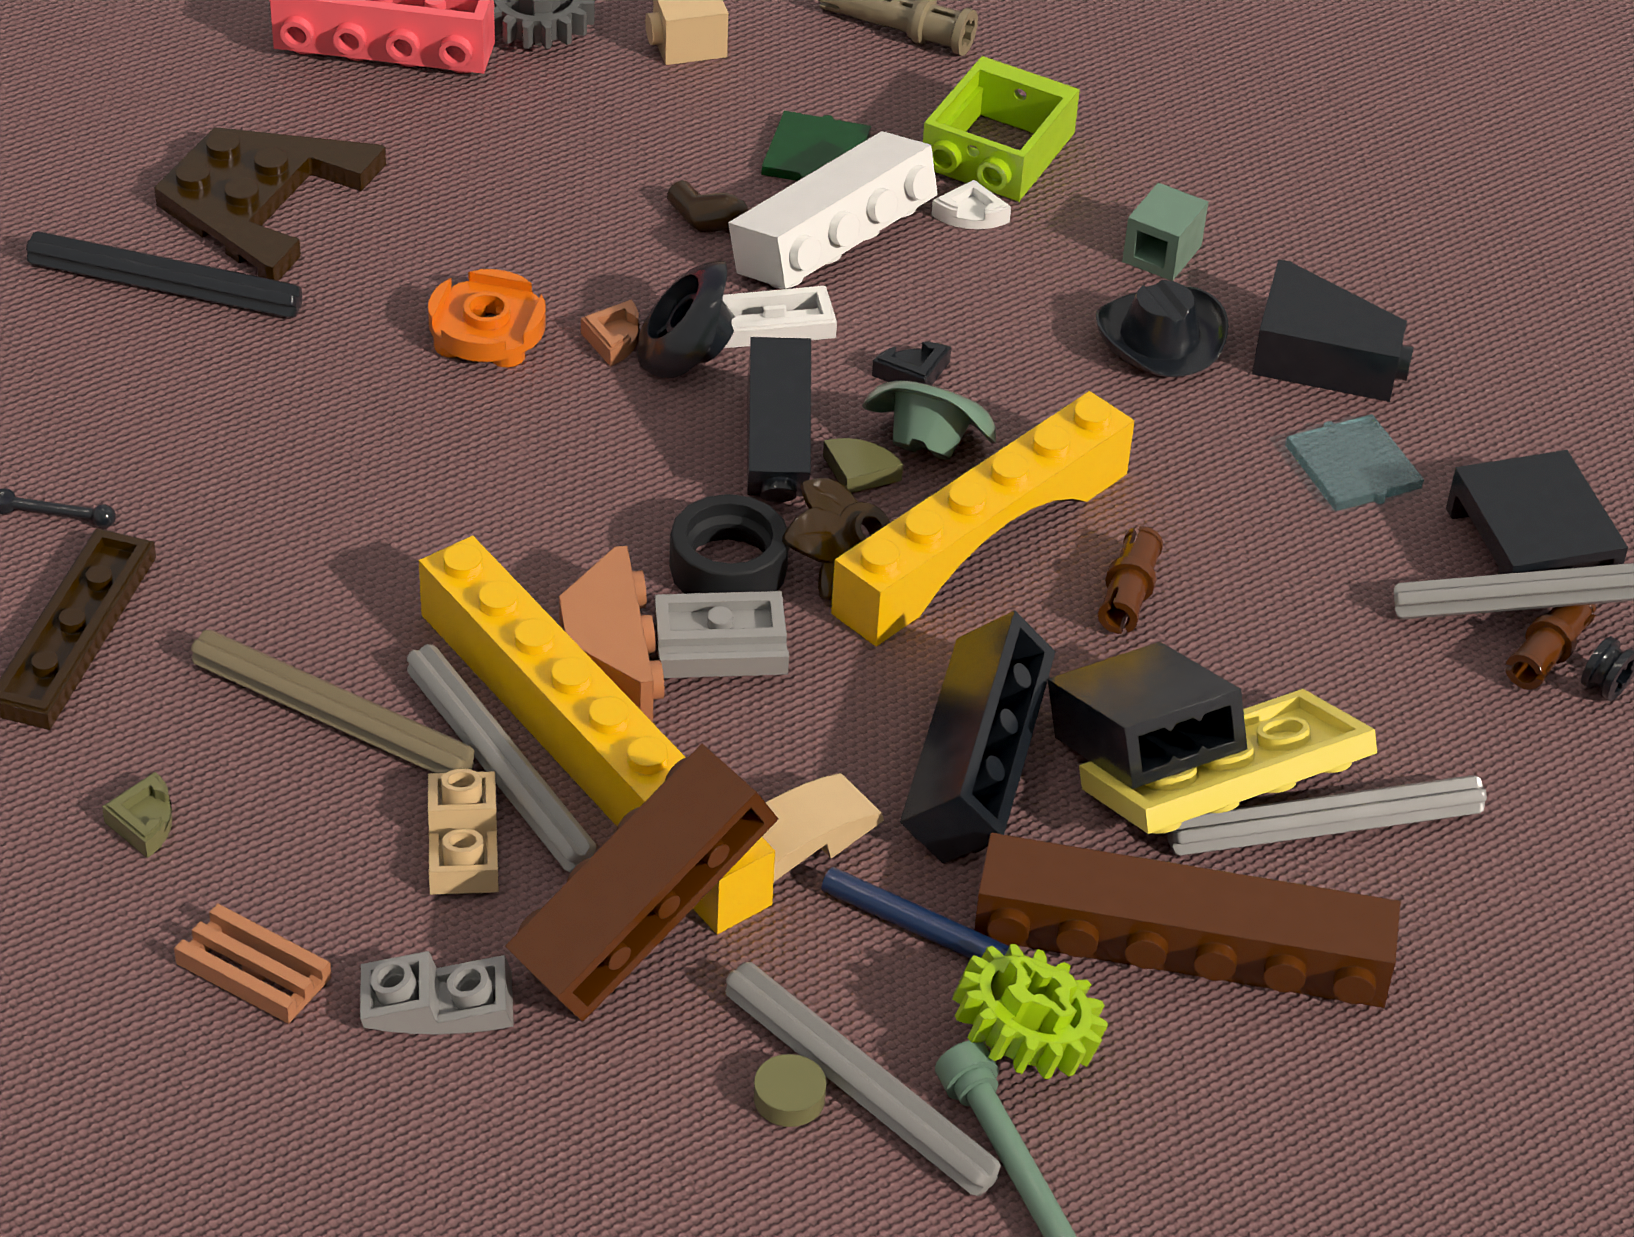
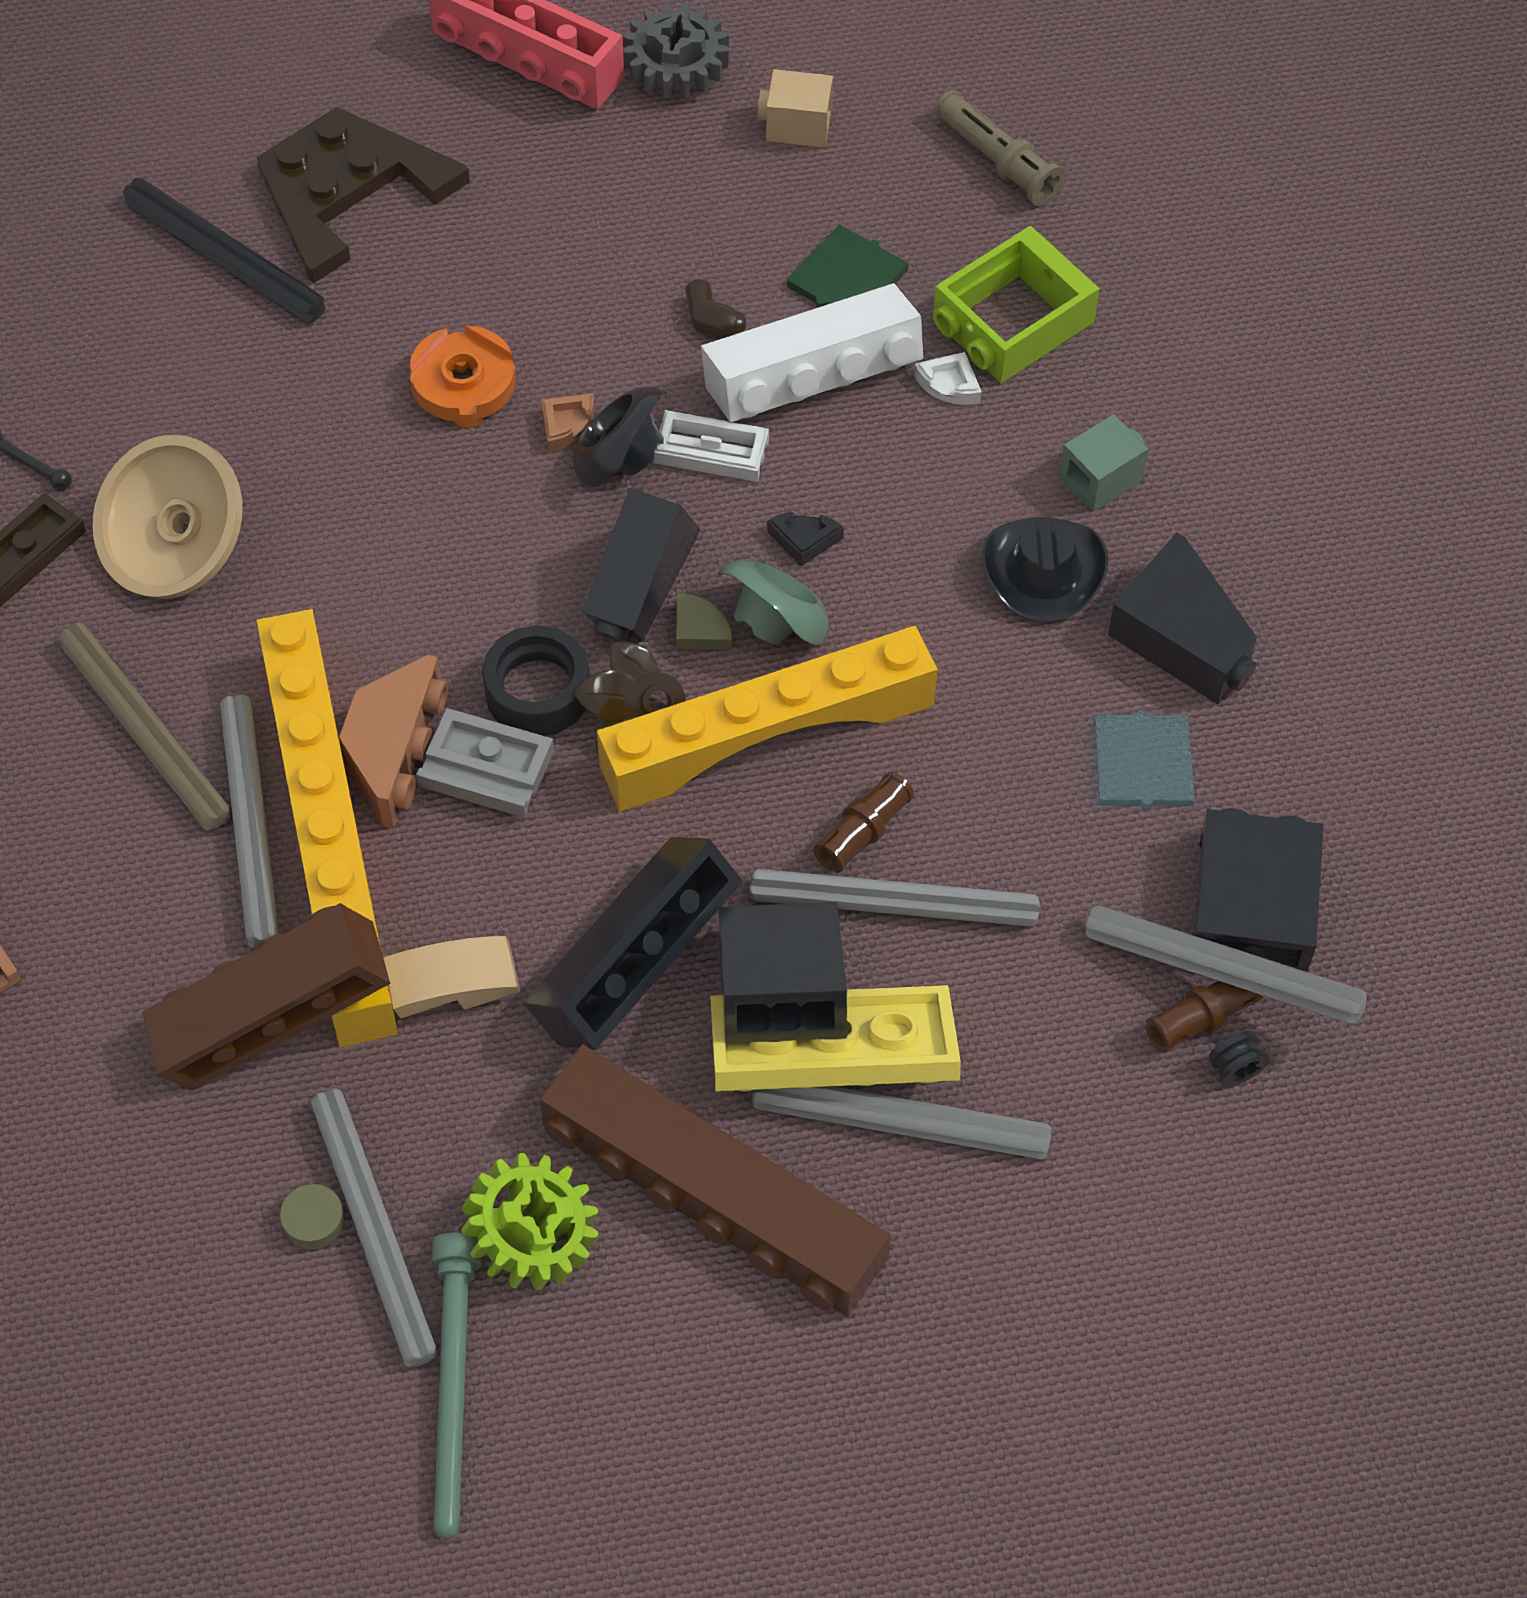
camera: 25 degrees right, 15 degrees up
light grey slope [360,951,514,1035] -> none
tan slope [428,769,499,895] -> none
dark blue bar [821,867,1009,959] -> none
none -> tan dish [93,435,243,599]
none -> light grey axle [750,869,1040,927]

